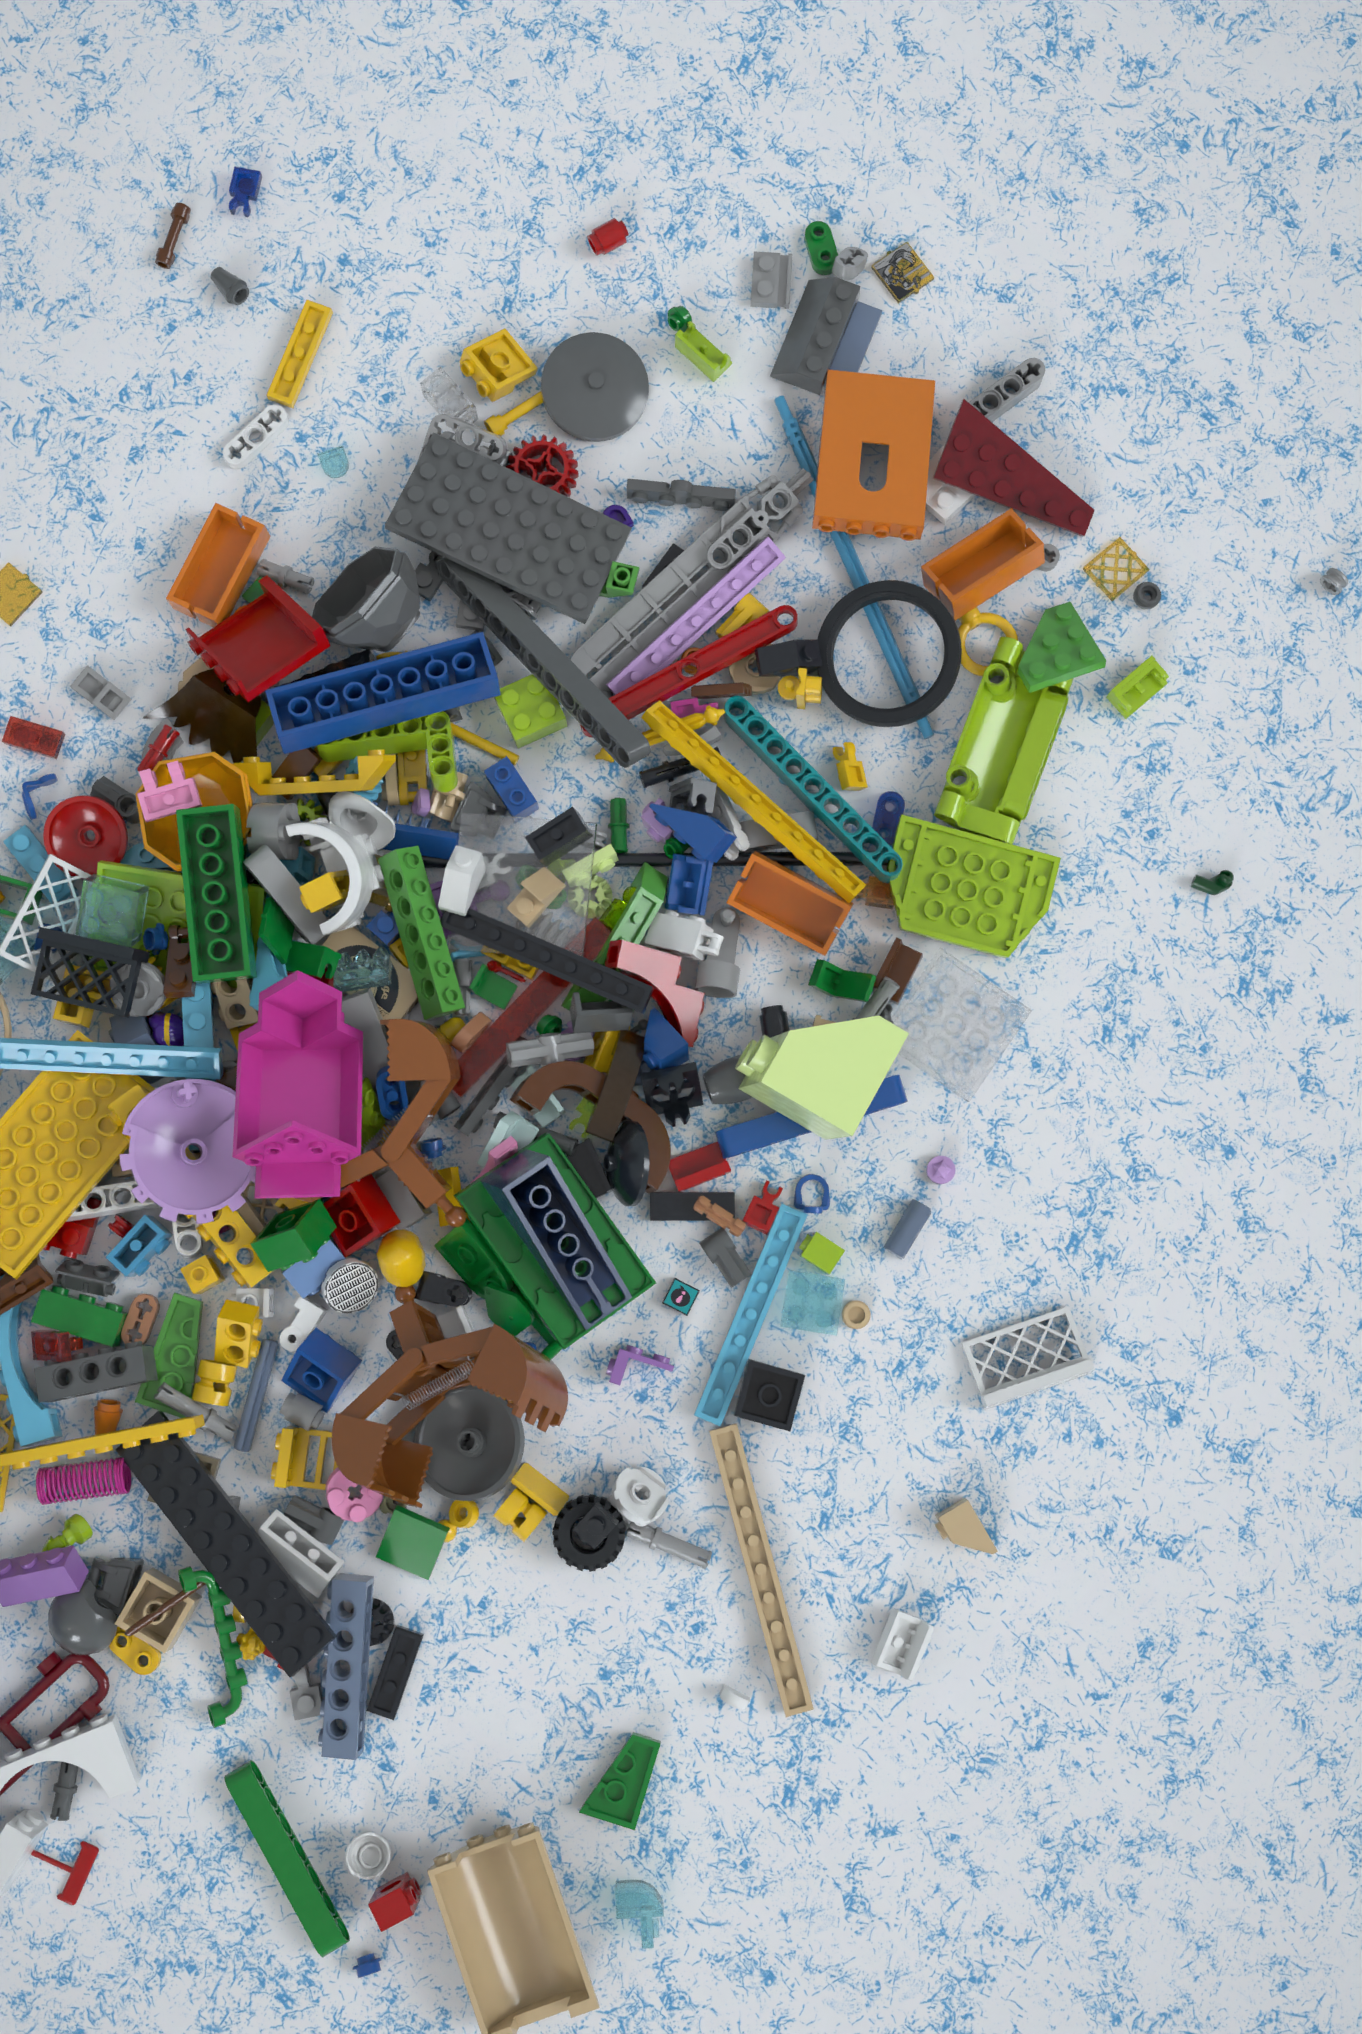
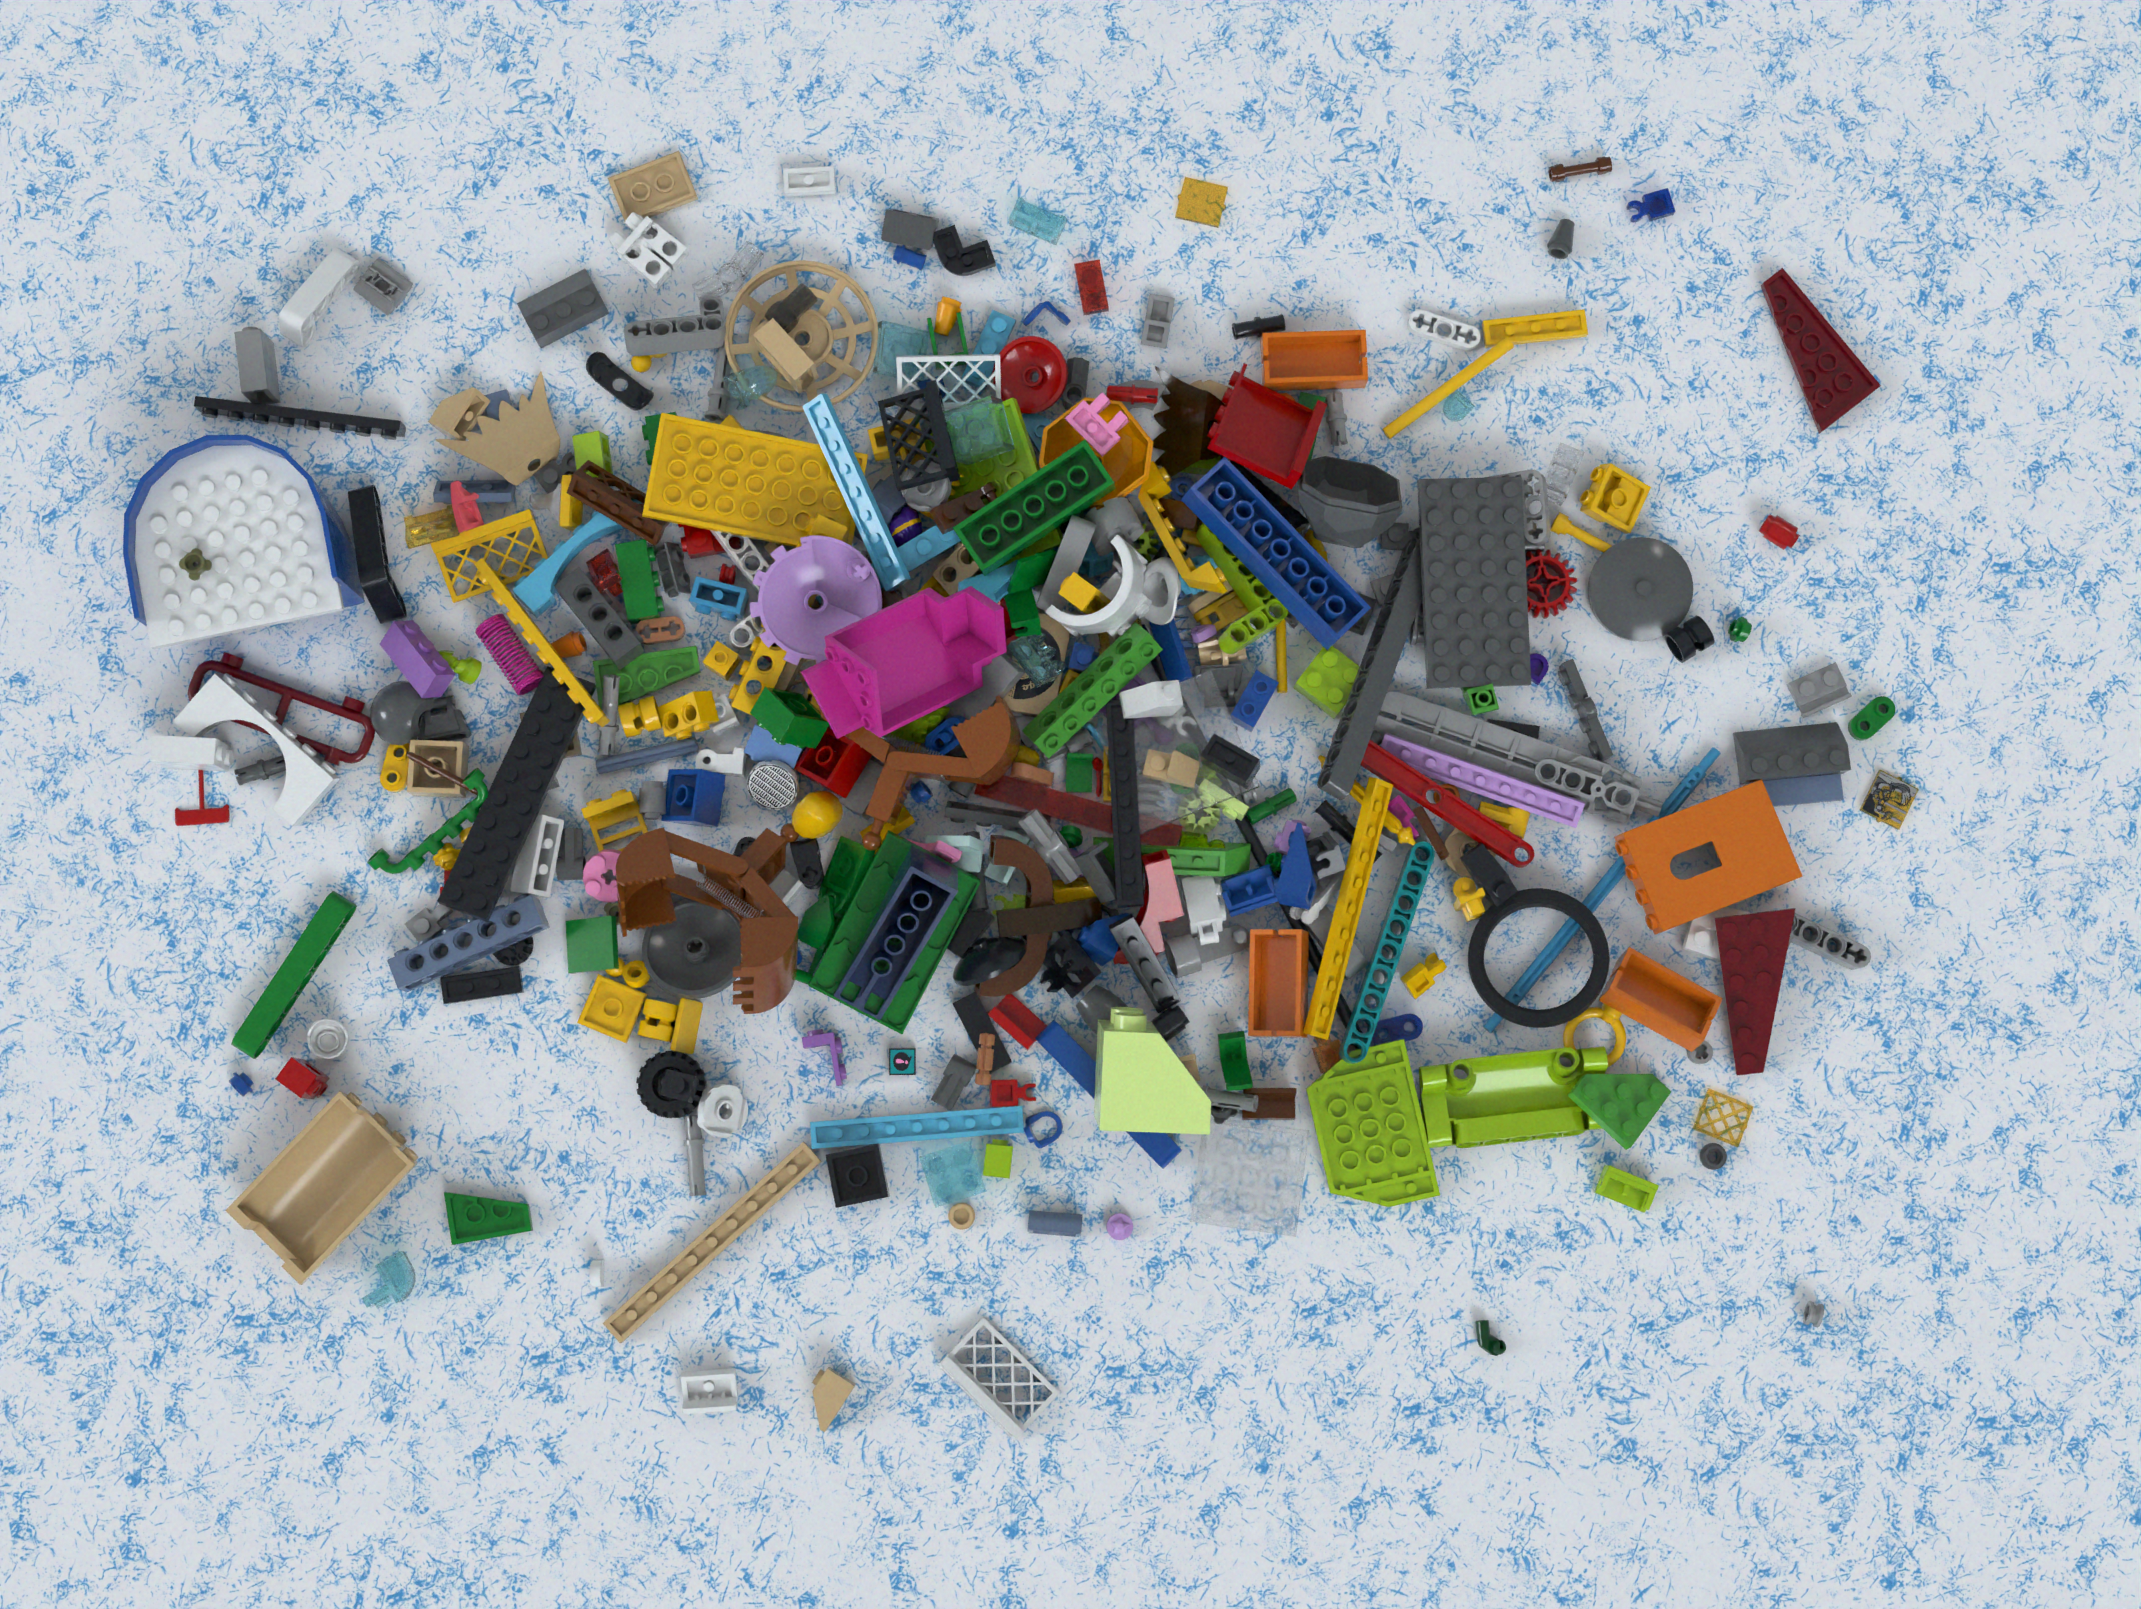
camera: 60 degrees right, 0 degrees up
blue plate [143,923,168,955] -> none
lime hinge [675,321,732,382] -> none
light grey beam [832,247,868,280] -> none
none -> yellow plate [577,974,648,1043]
none -> black plate [1109,913,1181,1013]
none -> blue plate [1170,477,1194,501]
none -> black pin [1232,314,1286,340]
none -> yellow piece [1382,337,1514,439]
none -> black wheel [1665,615,1715,663]
none -> dark red wing [1761,268,1881,434]

